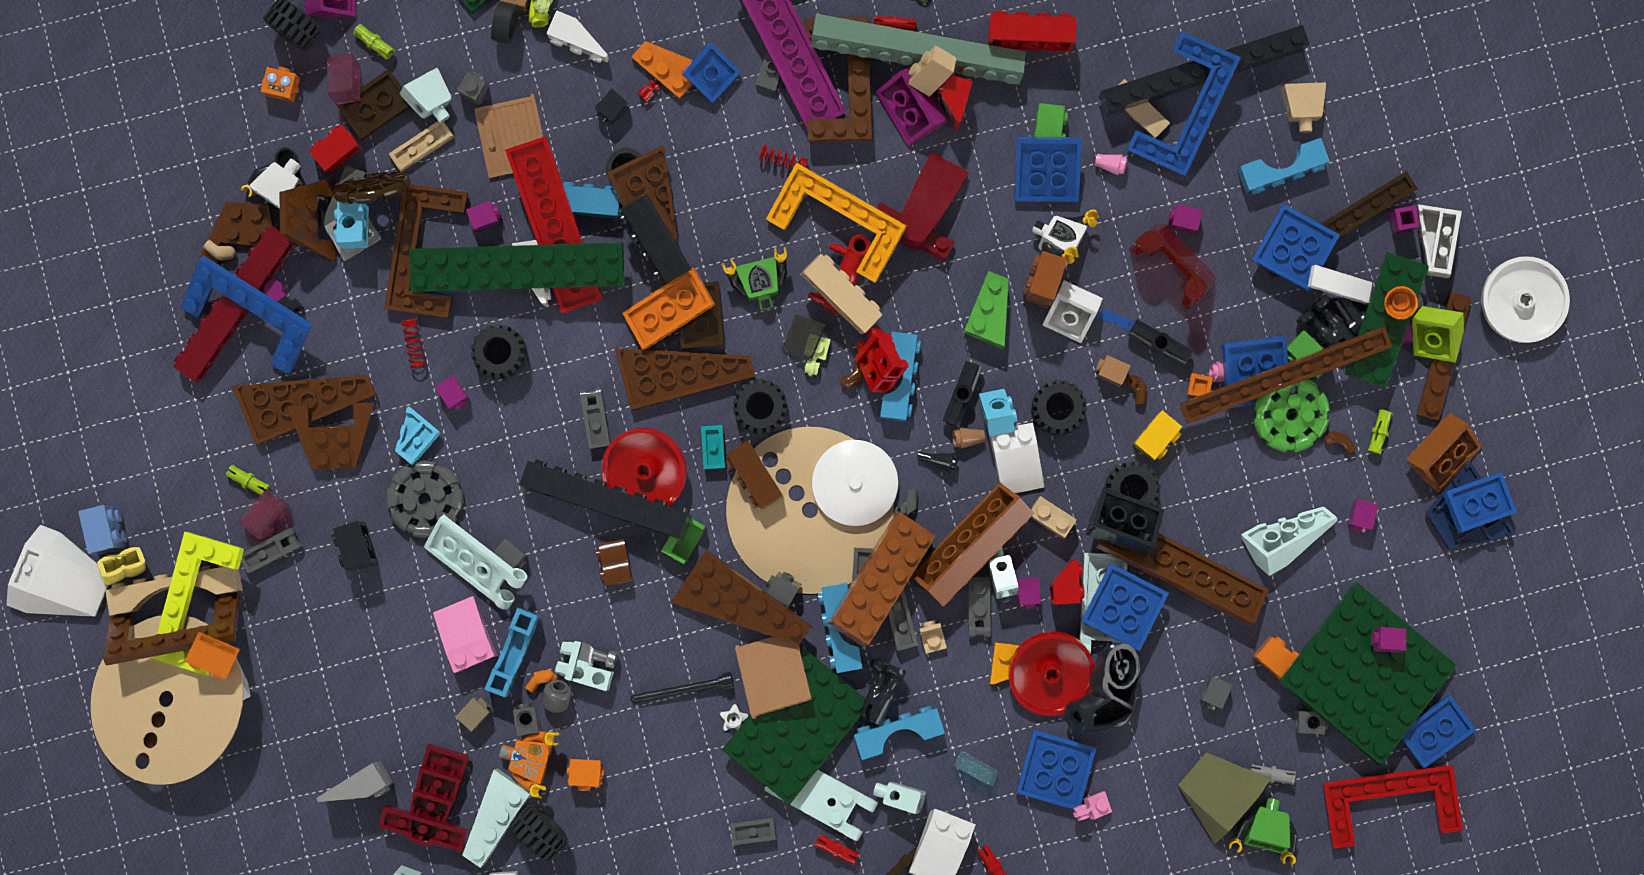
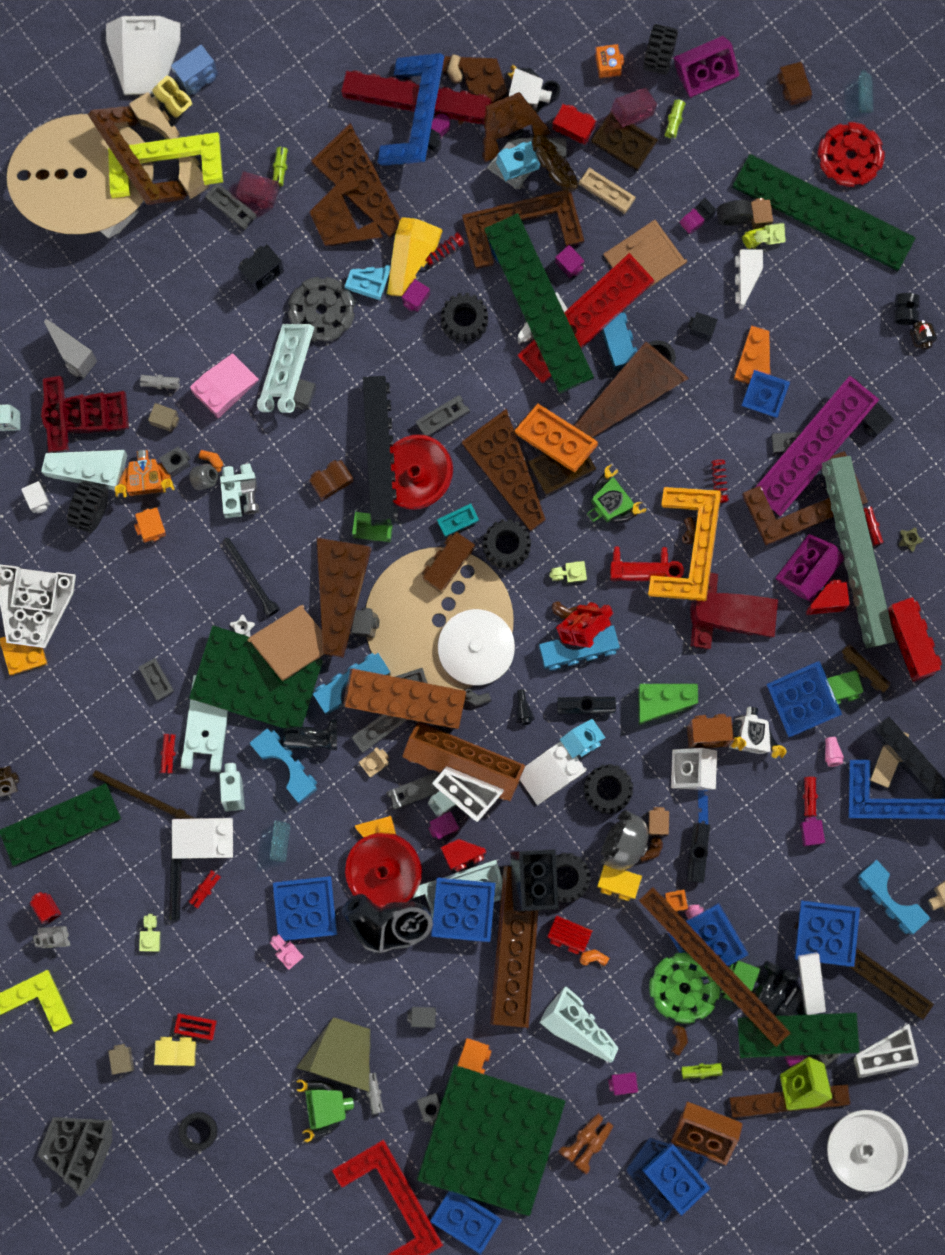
camera: 65 degrees right, 5 degrees down
orange brick [185,632,240,679] -> none
light aqua torso [399,68,451,123] -> none
dark grey brick [457,72,489,105] -> none
dark azure arch [485,608,540,697] -> none
black slope [618,194,692,284] -> none
red piece [638,79,660,102] -> none
clear smoke piece [781,314,826,360] -> none
tan brick [800,254,883,334] -> none
tan brick [908,45,957,97] -> none
medium nougat cone [952,427,985,449] -> none
tan brick [1030,496,1076,539] -> none
clear red windscreen [1129,223,1216,310] -> none
magenta brick [1371,627,1406,653] -> none
orange hair [1384,286,1418,320] -> none
magenta brick [1389,205,1420,234] -> none
none -> light grey pin [140,375,180,390]
none -> yellow wedge [387,217,443,297]
none -> white wedge [432,766,504,822]
none -> red brick [547,916,592,955]
none -> dark orange piece [558,1113,614,1175]
none -> orange arm [579,949,610,966]
none -> dark grey cylinder [600,810,648,870]
none -> leg [679,198,716,234]
none -> reddish brown arm [682,517,696,545]
none -> red pin [803,777,818,817]
none -> dark brown plate [842,644,891,692]

